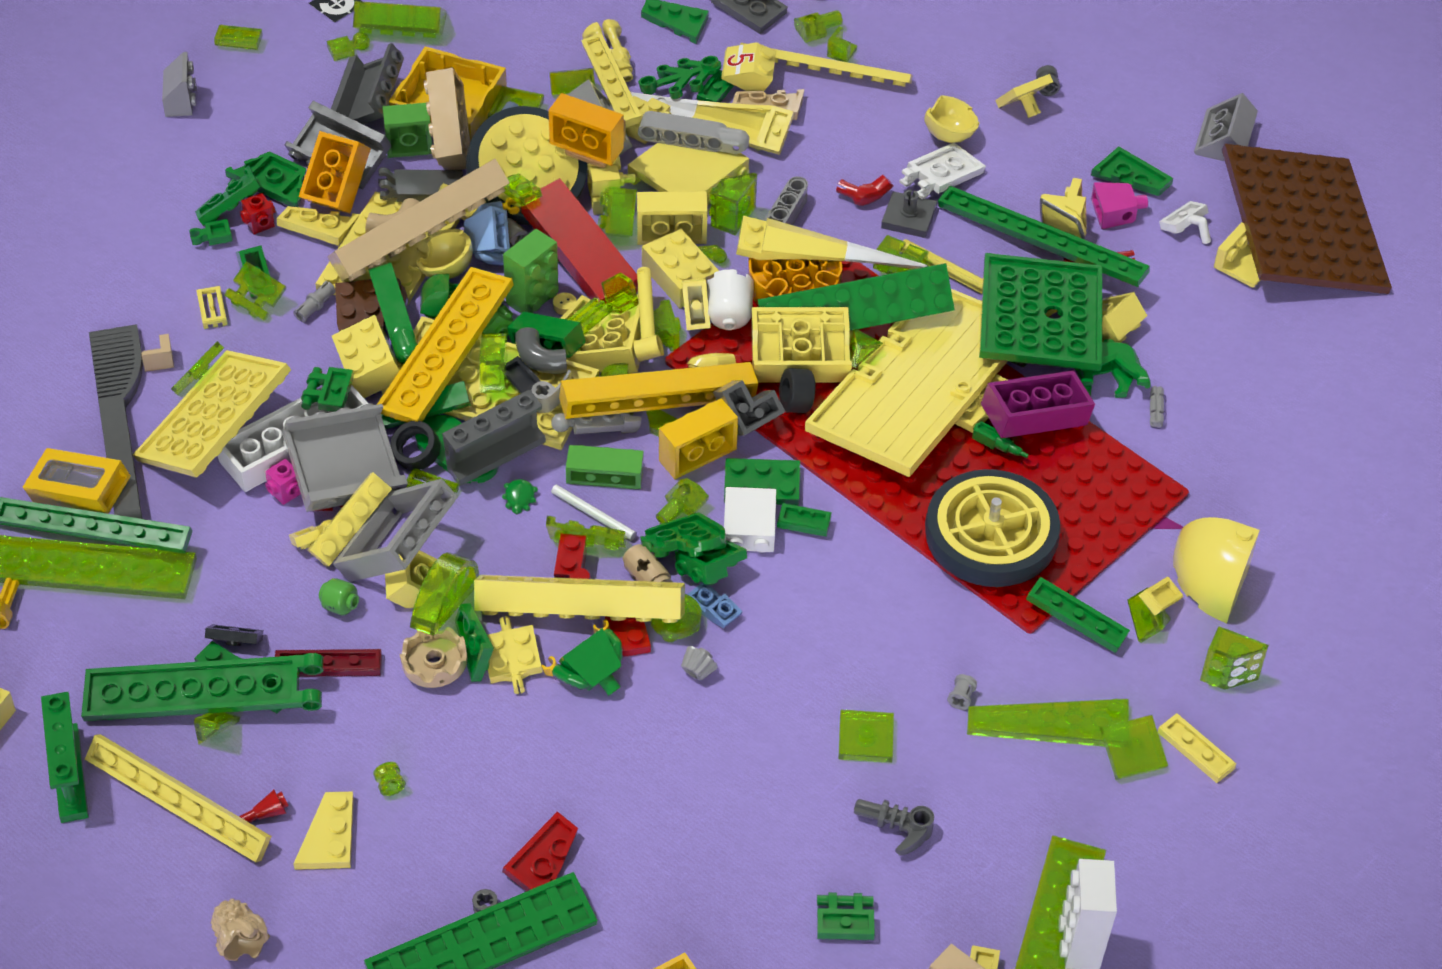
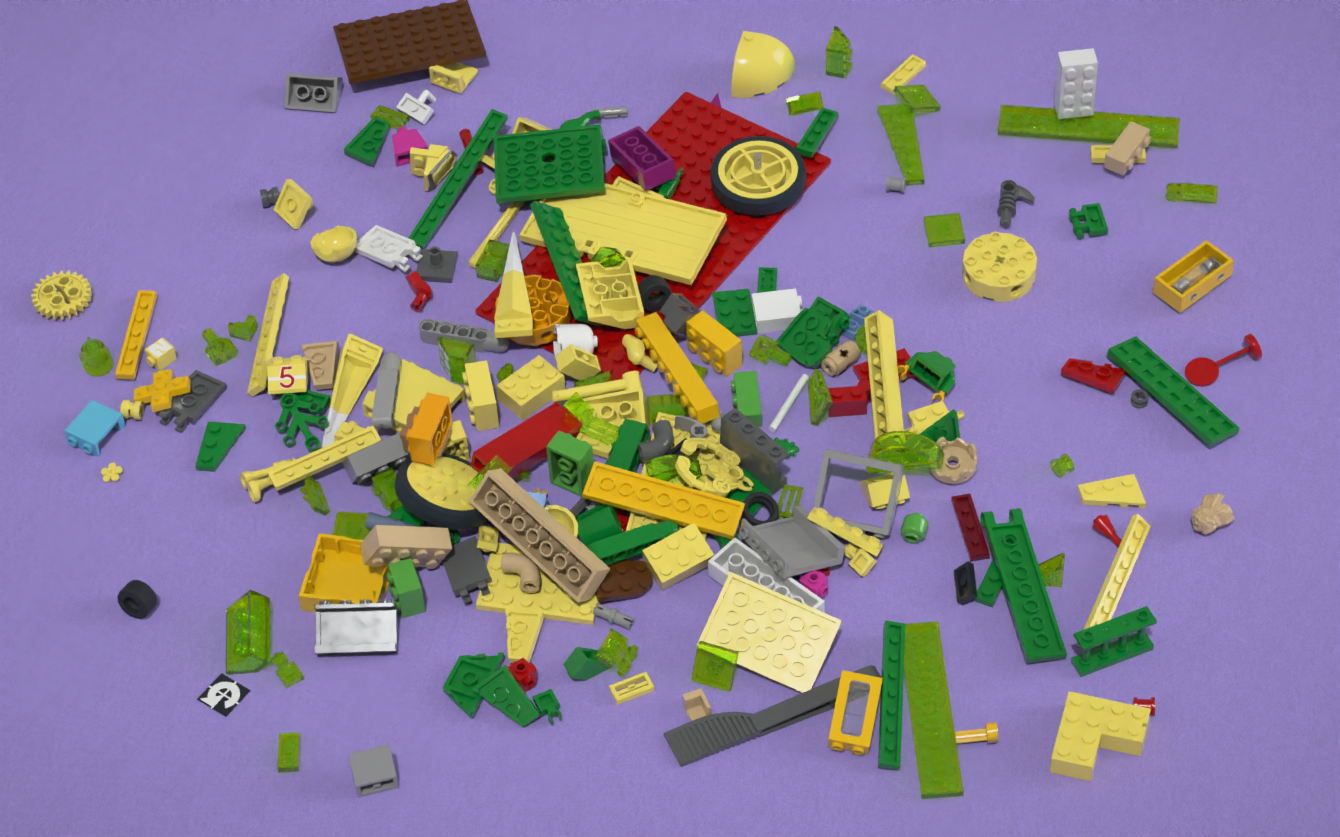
camera: 95 degrees left, 0 degrees up
dark grey panel [284,101,392,190] -> none
light orange brick [299,131,371,214] -> none
green plate [301,367,354,412] -> none
clear neon green brick [598,186,637,238] -> none
light grey piece [681,646,718,681] -> none
light yellow tile [1139,576,1184,616] -> none
none -> clear neon green tile [370,105,410,130]
none -> light yellow piece [675,437,754,498]
none -> light yellow brick [962,232,1037,302]

